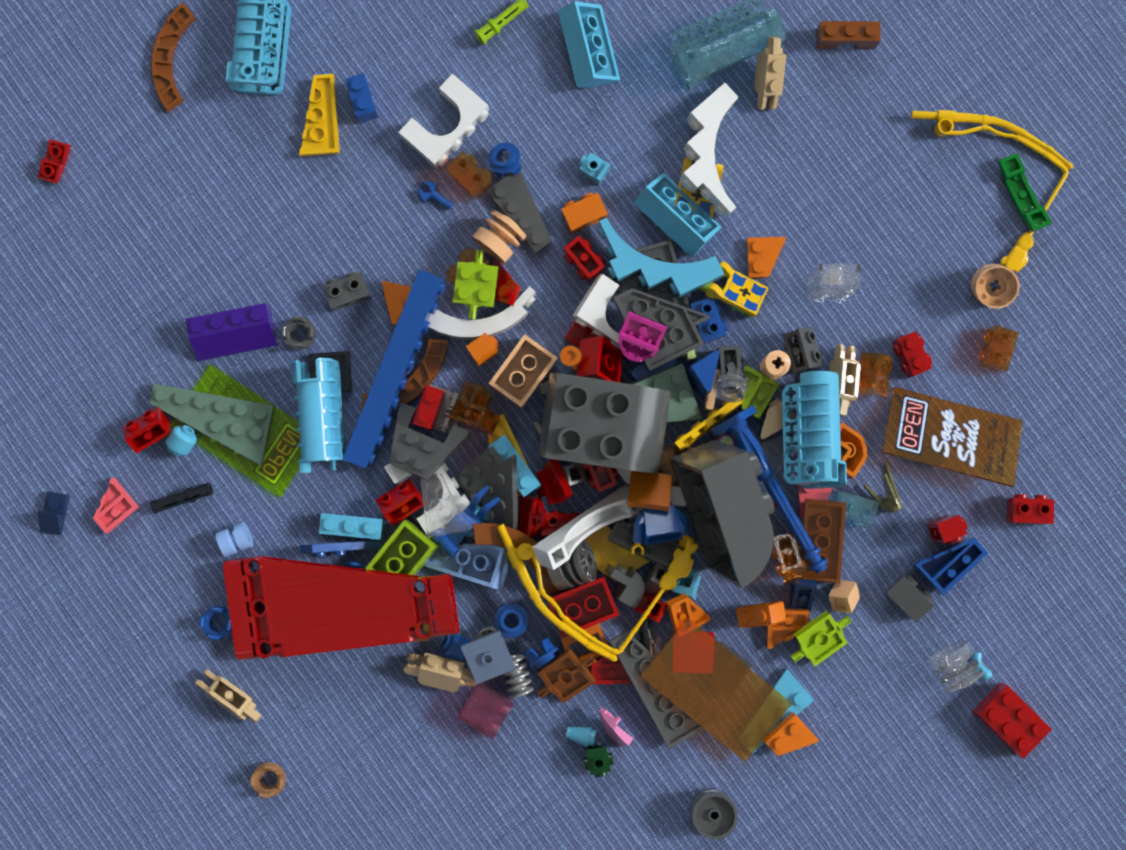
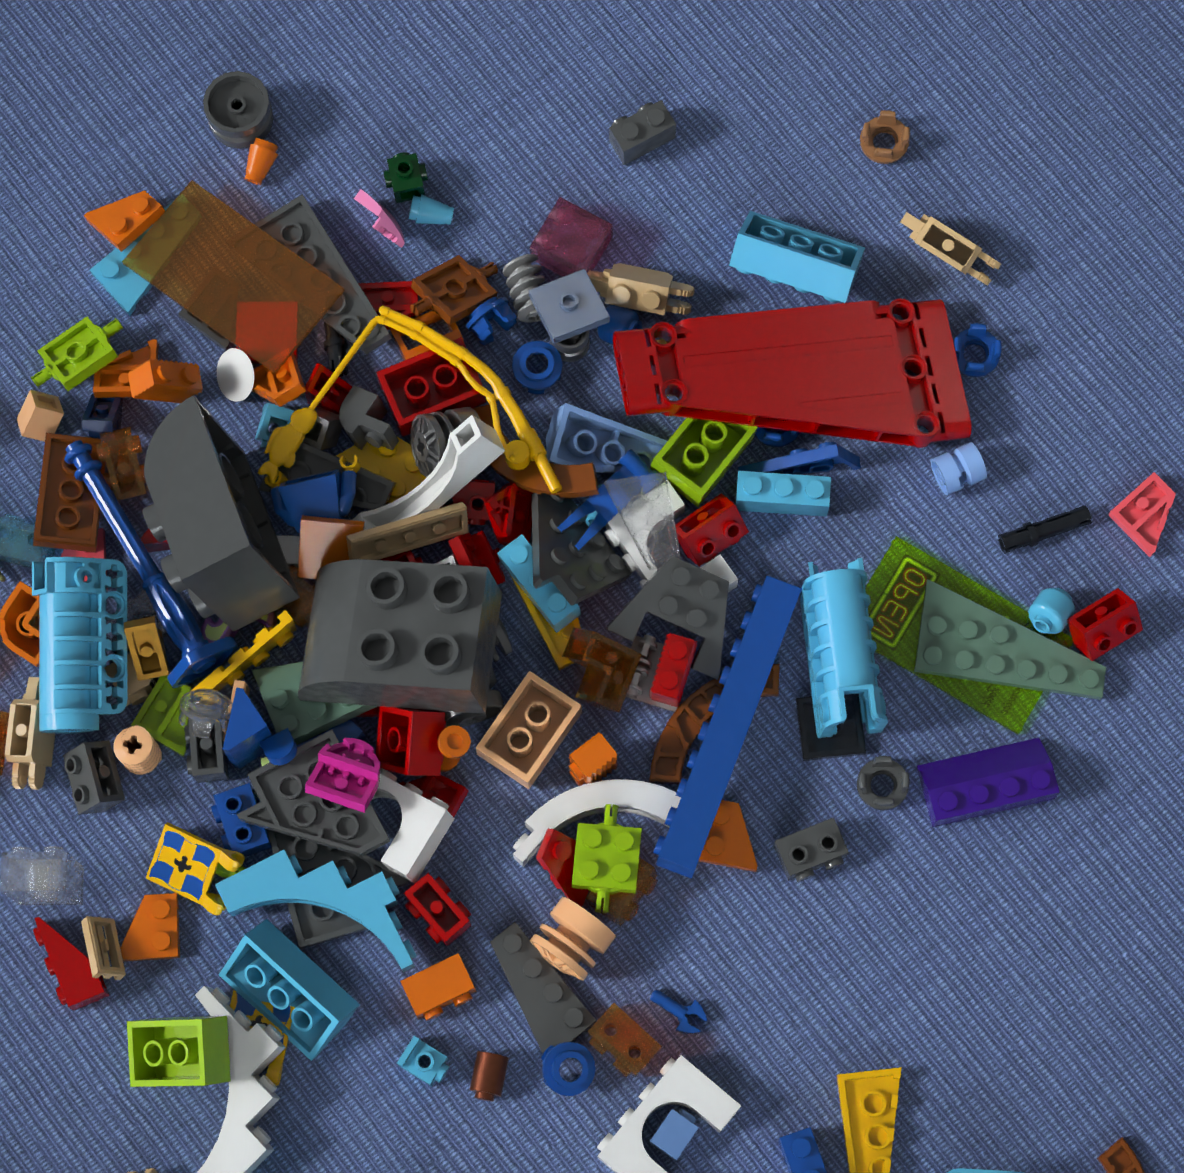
camera: 175 degrees left, 10 degrees down
none -> red slope [33,917,110,1010]
none -> tan tile [81,916,126,980]
none -> pearl gold slope [124,616,169,681]
none -> lime brick [127,1016,231,1087]
none -> white sticker [217,348,254,402]
none -> orange cone [244,138,278,185]
none -> blue tile [259,728,297,765]
none -> tan tile [346,502,469,560]
none -> copper brick [469,1051,509,1102]
none -> dark grey brick [609,100,676,165]
none -> medium blue brick [650,1108,699,1162]
none -> medium azure brick [729,211,865,303]

